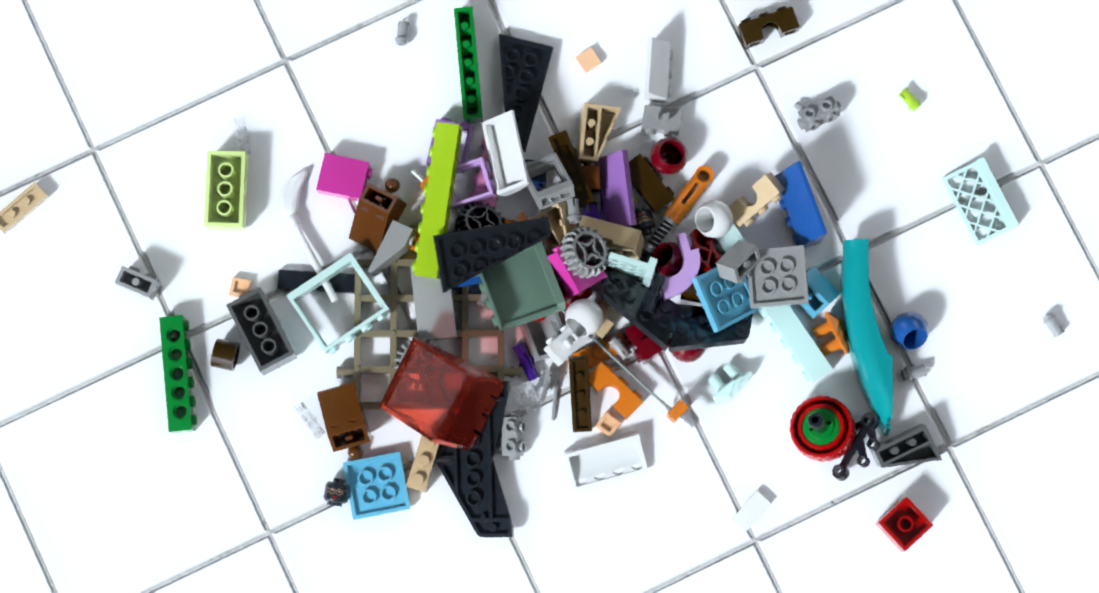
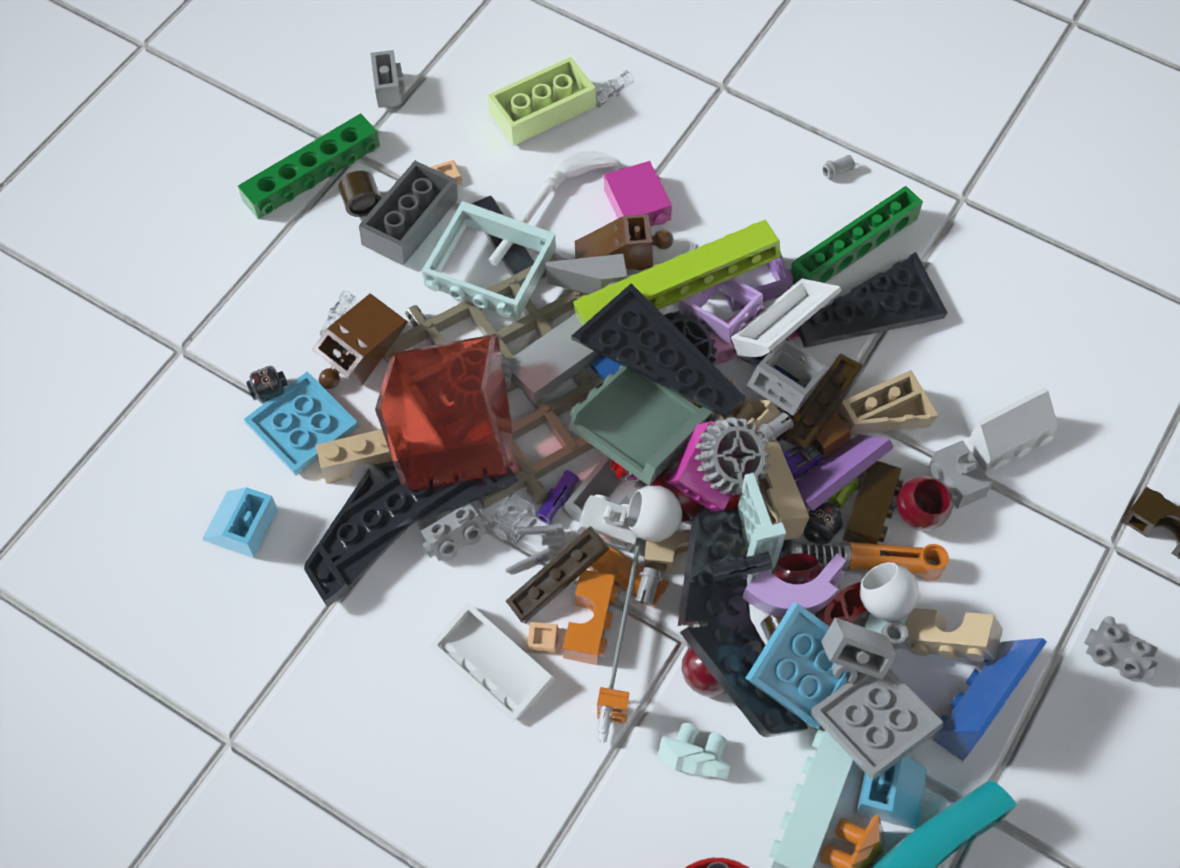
camera: 55 degrees right, 20 degrees down
light nougat tile [575,47,601,74] -> none
dark red brick [623,325,664,365] -> none
none -> medium azure slope [202,487,278,558]
none -> light grey axle [881,620,909,649]

